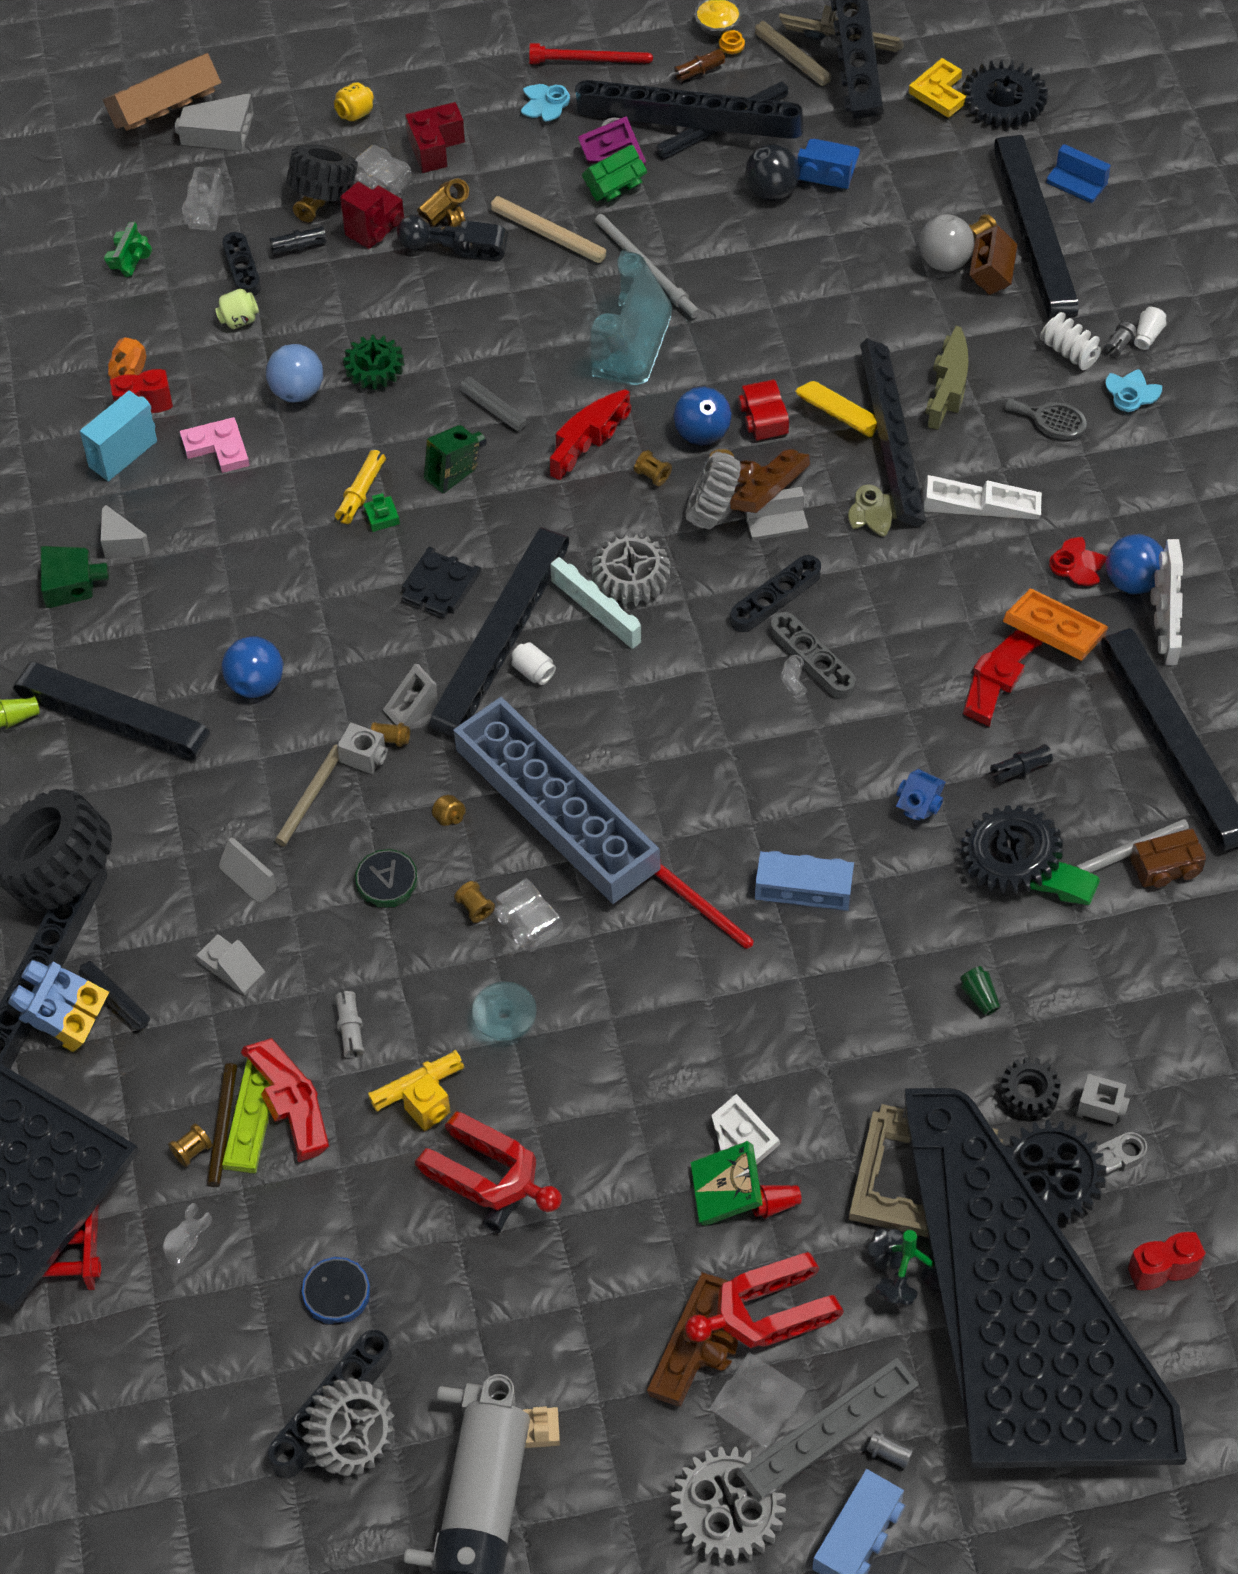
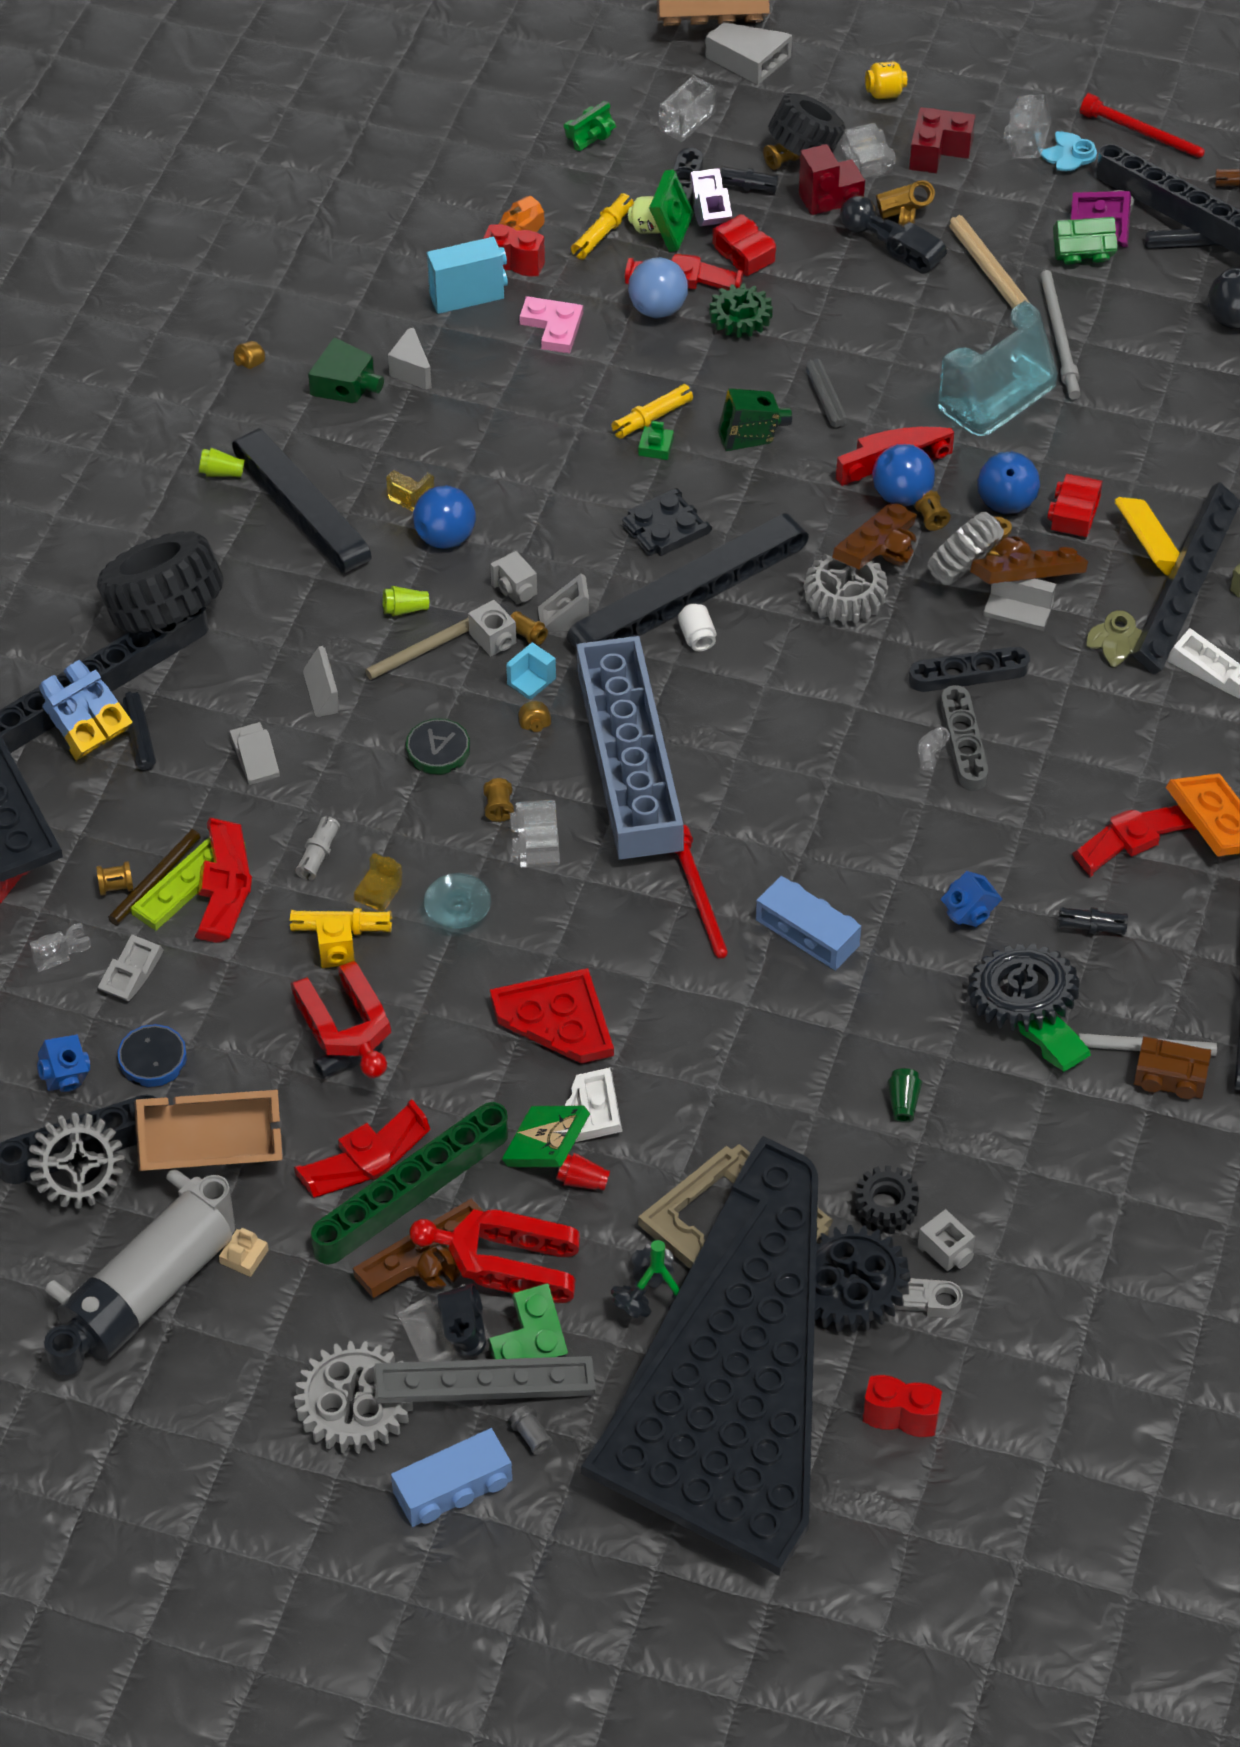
camera: 30 degrees right, 5 degrees down
light aqua plate [551,557,641,649] -> none
none -> blue brick [37,1034,90,1092]
none -> light grey slope [98,934,164,1002]
none -> medium nougat piece [134,1090,282,1171]
none -> red plate [294,1099,431,1198]
none -> dark green beam [311,1102,508,1265]
none -> clear yellow bracket [354,853,402,912]
none -> lime cone [382,586,429,617]
none -> clear yellow bracket [386,470,434,511]
none -> black piece [437,1283,487,1358]
none -> green plate [487,1283,568,1359]
none -> light grey brick [490,551,537,605]
none -> red plate [490,968,614,1063]
none -> medium azure panel [506,642,556,699]
none -> yellow pin [571,193,634,260]
none -> red plate [625,254,743,291]
none -> green tile [649,169,694,252]
none -> brick [690,168,732,226]
none -> red brick [712,214,776,276]
none -> reddish brown plate [832,503,917,570]
none -> blue piece [872,444,935,506]
none -> clear brick [1004,94,1052,159]

